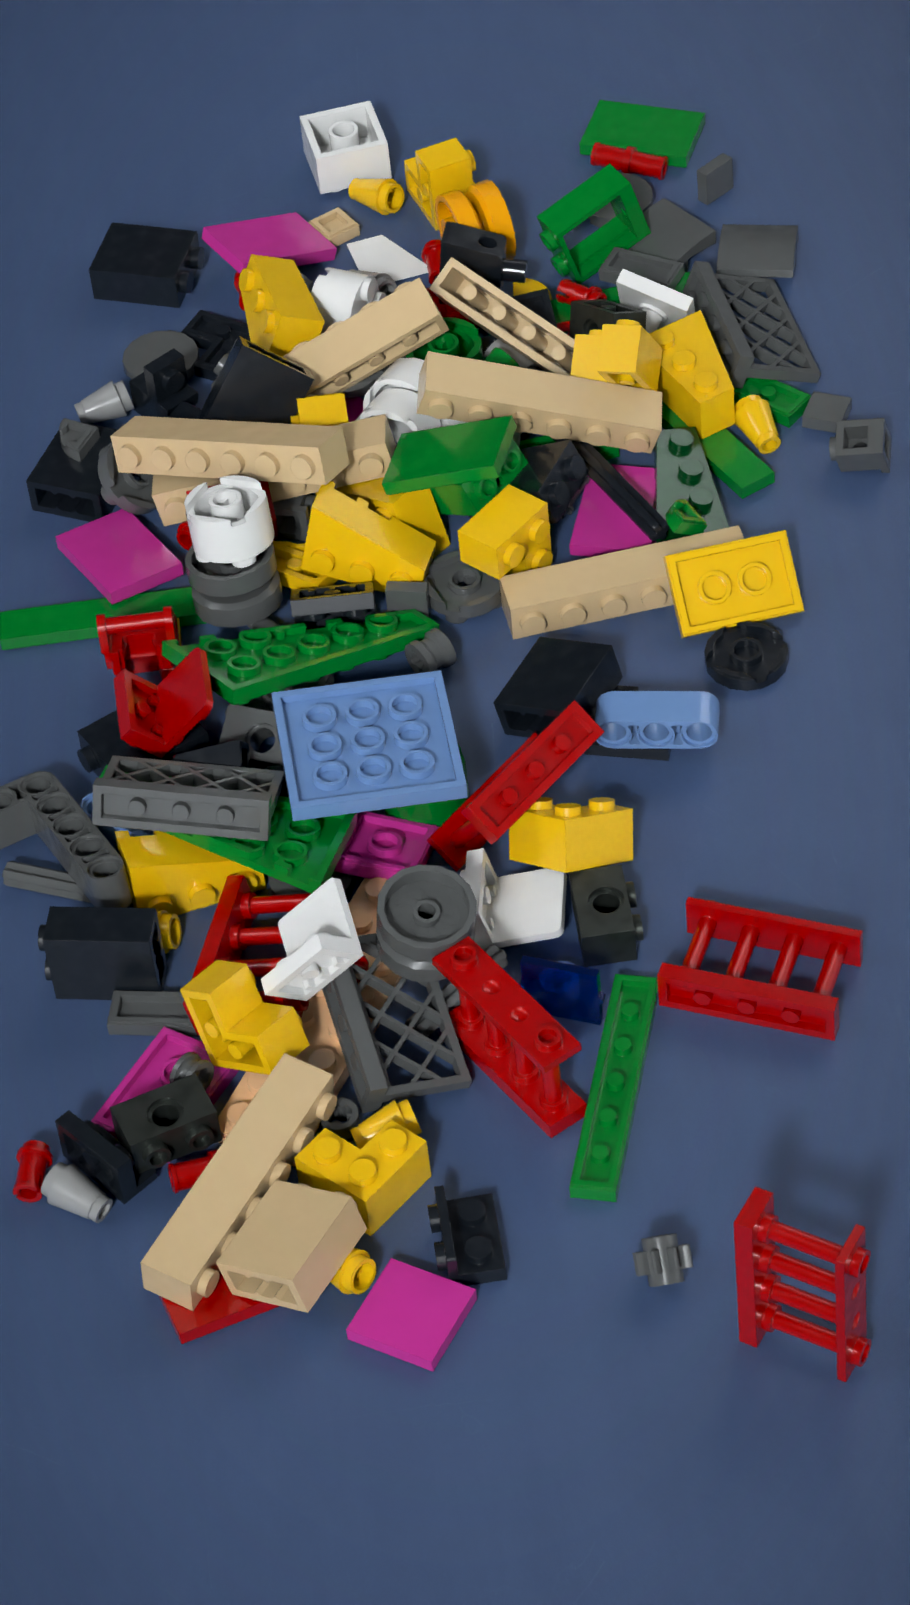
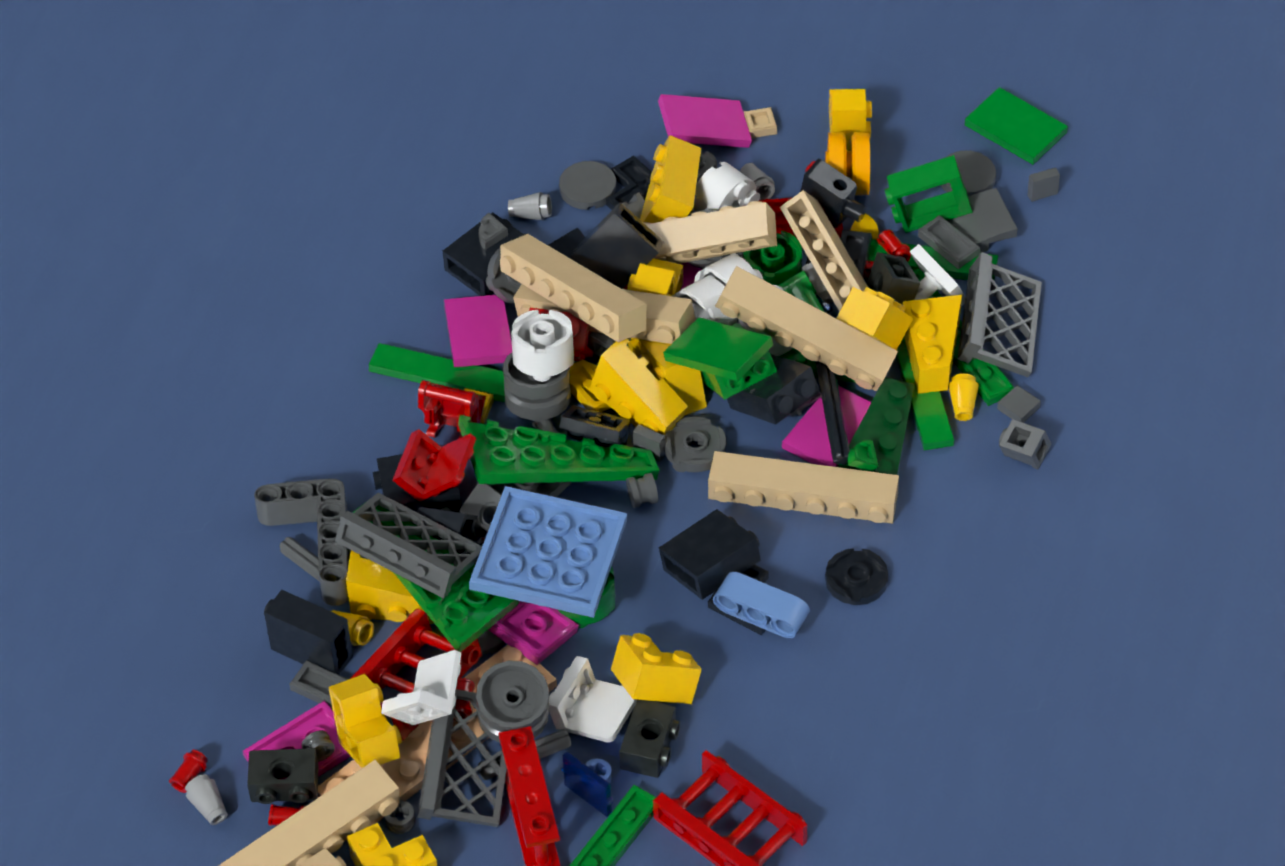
camera: 20 degrees right, 5 degrees up
black bracket [55,1110,157,1204] -> none
black brick [89,222,205,308] -> none
black brick [129,348,198,417] -> none
white brick [299,101,392,194] -> none
white sticker [347,235,428,282] -> none
yellow cone [348,178,404,215] -> none
yellow cone [350,1099,422,1149] -> none
red fence [427,700,604,872] -> none
yellow brick [457,484,553,580] -> none
red pin [590,142,668,180] -> none
yellow tile [663,530,804,639] -> none
dark grey slope [716,224,798,278] -> none

